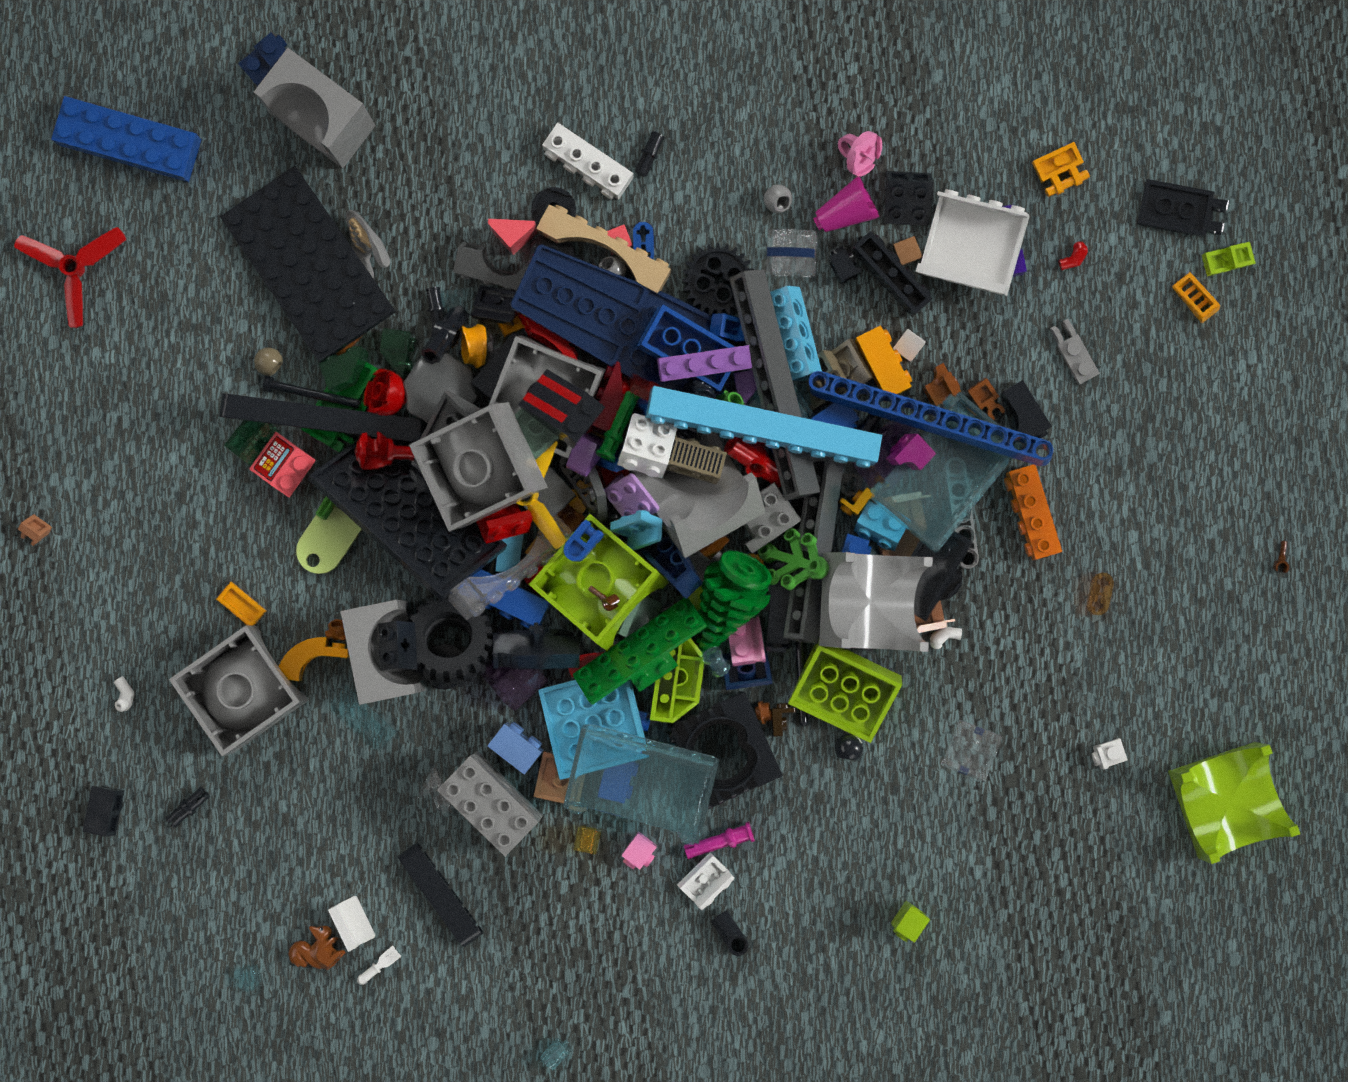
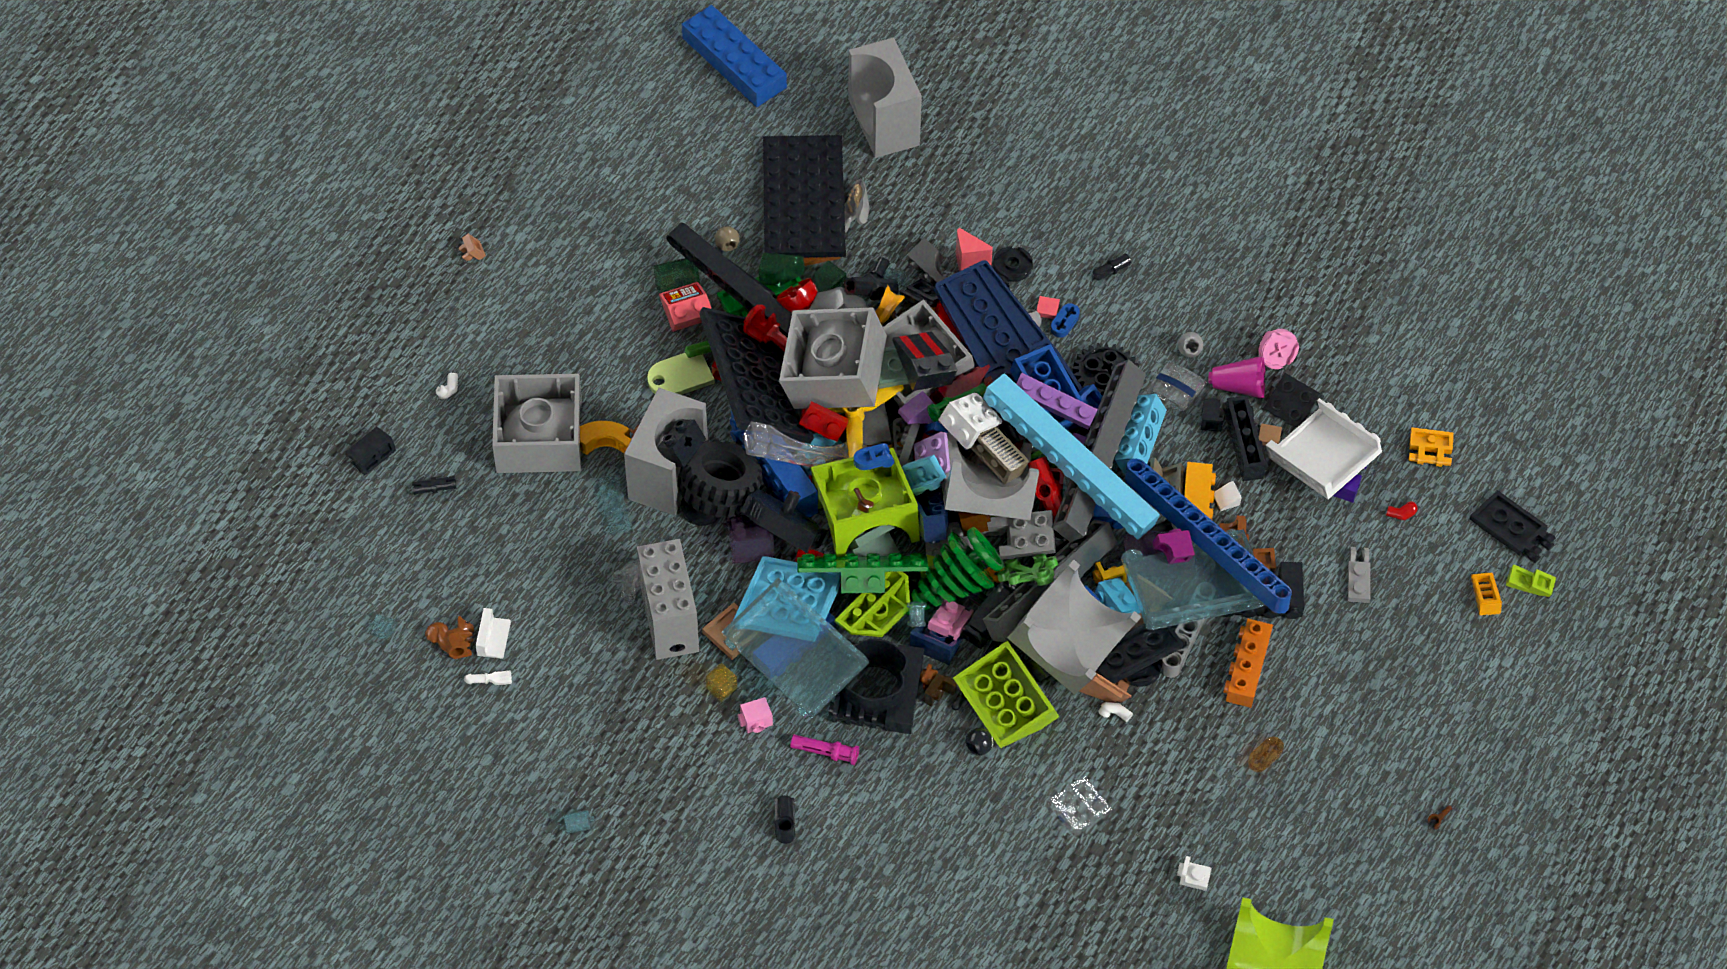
camera: 35 degrees right, 30 degrees down
red piece [14,227,126,328] -> none
light orange tile [216,582,267,626] -> none
black beam [398,842,483,947] -> none
medium blue brick [488,722,544,774] -> none
tan arch [536,204,671,294] -> none
white brick [542,123,634,200] -> none
white bracket [677,853,734,910] -> none
lime brick [891,901,930,943] -> none

